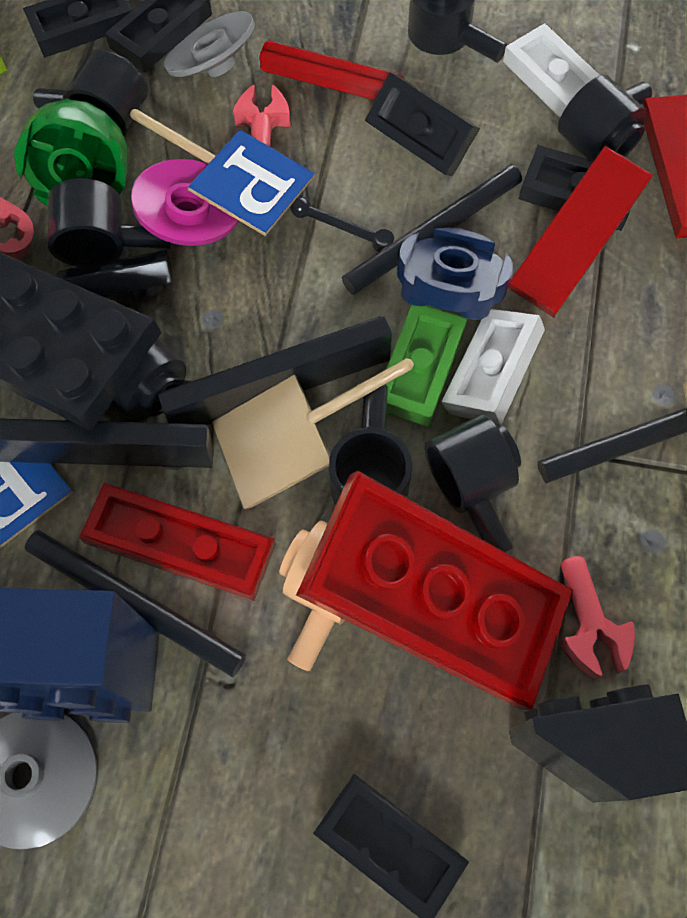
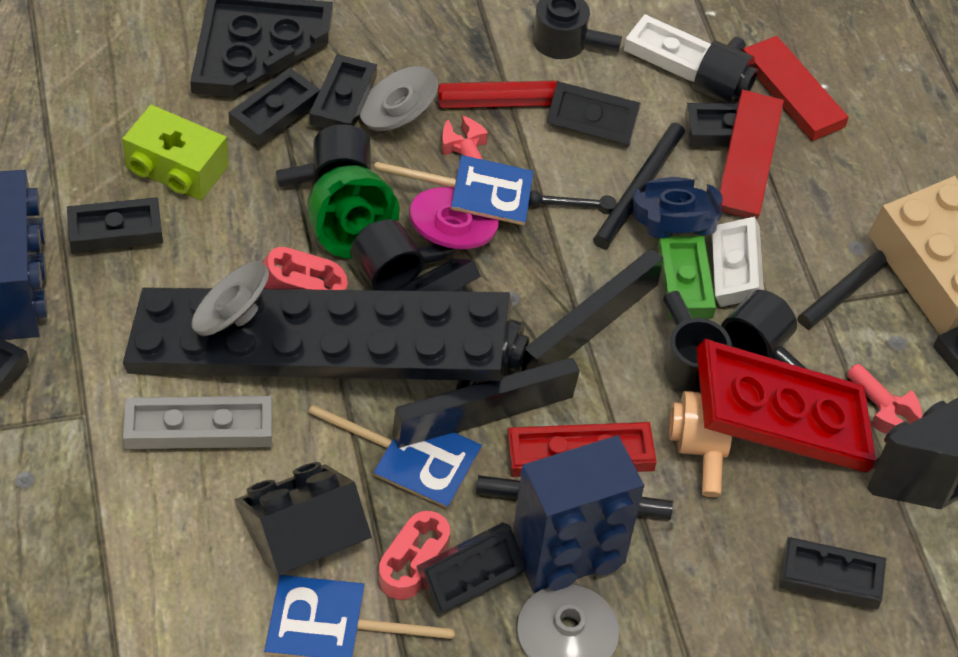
camera: 30 degrees left, 15 degrees down
tan piece [212,359,414,510] -> none

